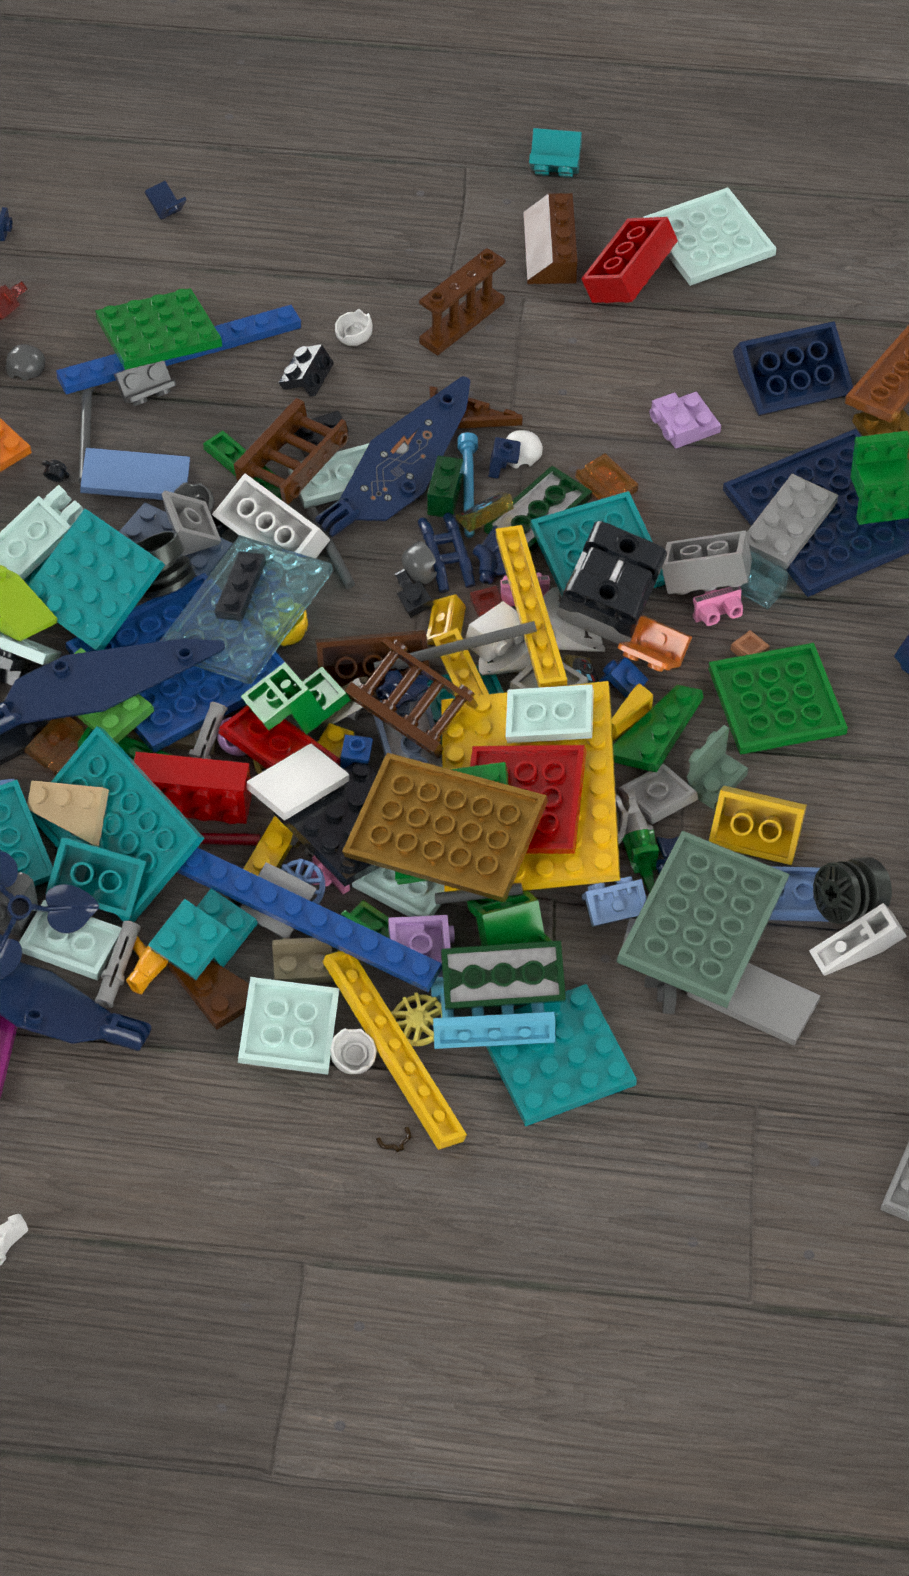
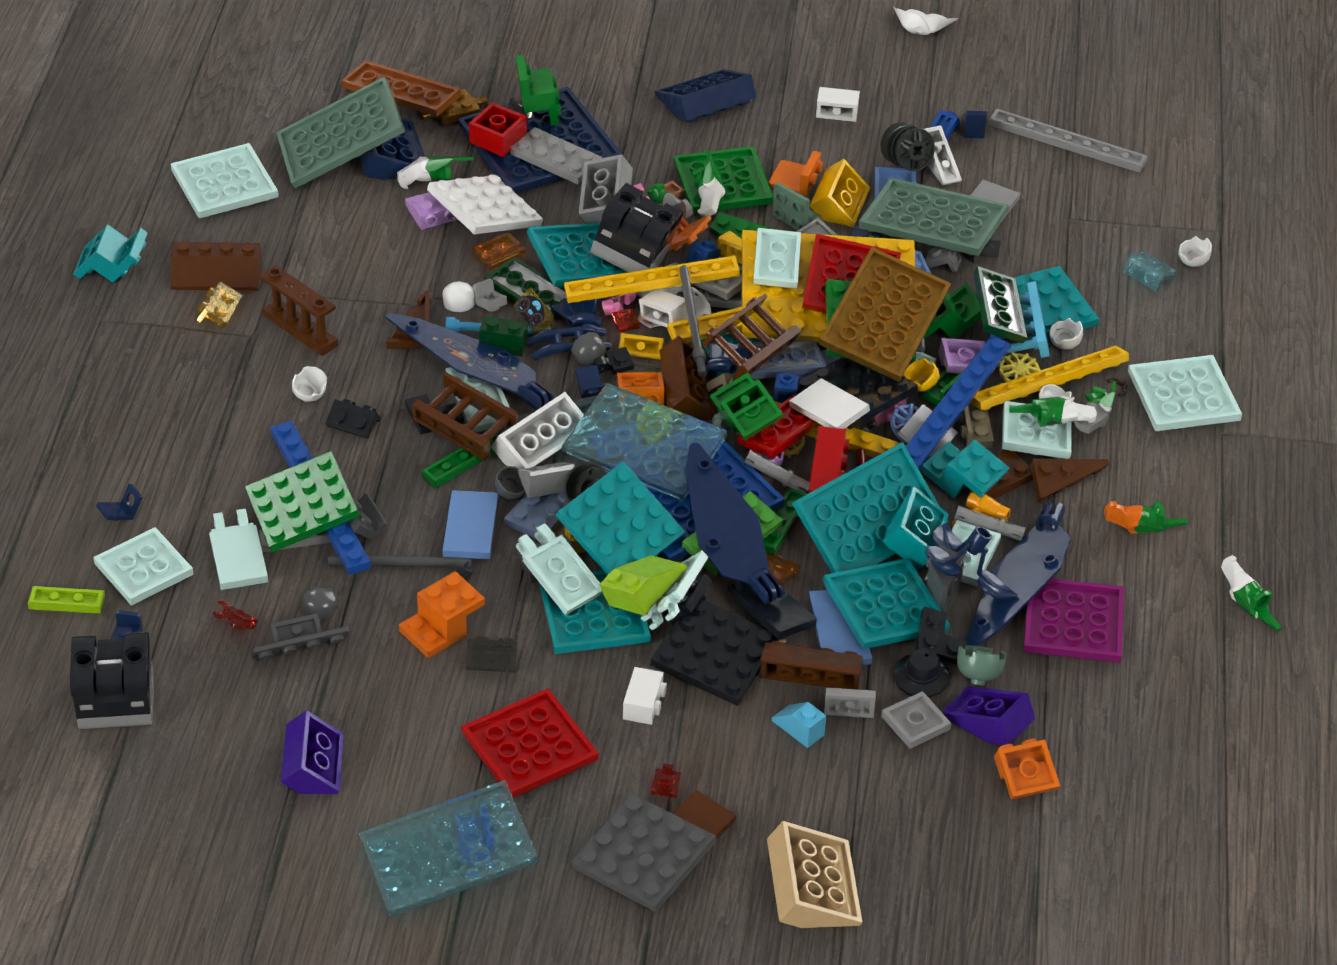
camera: 90 degrees left, 10 degrees down
tan wing [27,781,109,846] -> none
black plate [214,551,267,621] -> none
dark blue bracket [488,437,521,479] -> none
red brick [581,217,678,303] -> none
none -> lime tile [28,586,105,614]
none -> light aqua plate [93,527,194,606]
none -> clear yellow bracket [197,281,242,328]
none -> light aqua tile [209,508,268,590]
none -> sand green plate [276,76,405,188]
none -> animal [397,156,474,189]
none -> white plate [427,175,543,234]
none -> red brick [469,102,527,157]
none -> light grey bracket [473,279,508,311]
none -> dark blue bracket [575,365,606,398]
none -> orange plate [617,372,664,408]
none -> animal [644,183,693,219]
none -> animal [693,149,725,217]
none -> orange bracket [769,151,823,196]
none -> yellow hair [904,358,940,392]
none -> animal [1009,396,1097,427]
none -> reddish brown wing [1030,459,1109,502]
none -> white hair [1049,318,1083,350]
none -> animal [1074,381,1116,434]
none -> animal [1104,501,1188,534]
none -> clear light blue bracket [1123,251,1177,291]
none -> light aqua plate [1128,355,1242,431]
none -> white hair [1178,236,1212,267]

